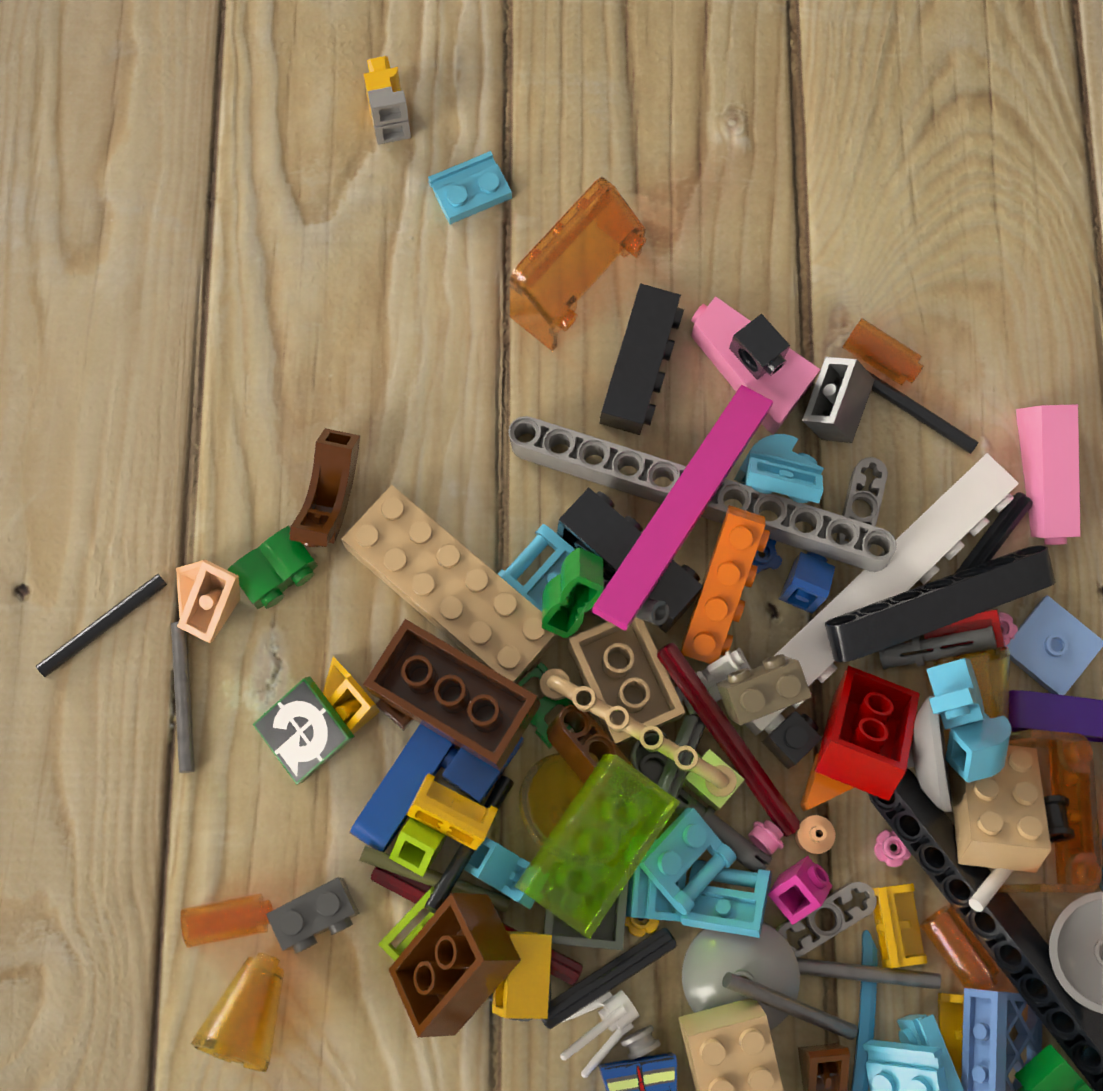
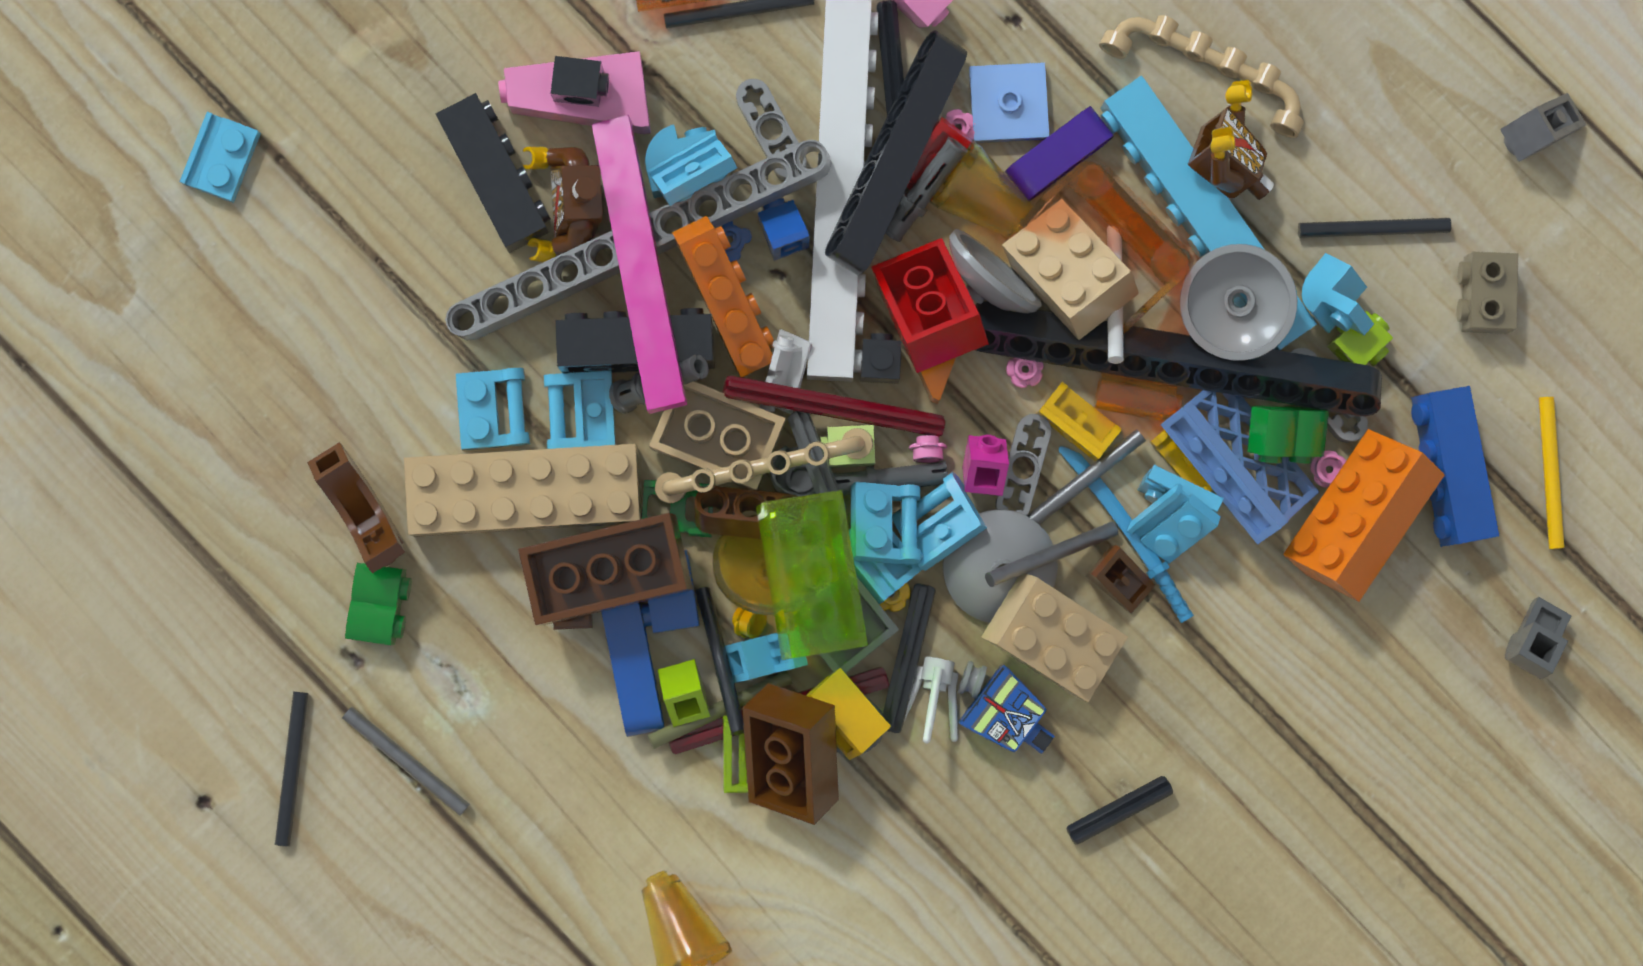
camera: 45 degrees left, 10 degrees up
light nougat slope [176,560,240,643] -> none
clear orange brick [181,893,273,948] -> none
tile [253,677,355,785] -> none
dark grey brick [266,877,360,954] -> none
yellow slope [323,656,380,734] -> none
light grey hips [363,56,411,145] -> none
yellow hinge [406,773,498,851] -> none
clear orange windscreen [510,177,647,351] -> none
green brick [542,548,604,638] -> none
dark tan brick [716,654,812,725] -> none
light nougat tile [795,815,836,855] -> none
dark grey brick [802,357,875,443] -> none
medium azure brick [926,658,985,729] -> none
medium azure brick [945,713,1011,783] -> none
black bush [1044,795,1075,843] -> none
none -> medium azure plate [456,368,530,450]
none -> reddish brown torso [523,147,603,263]
none -> yellow plate [732,602,767,639]

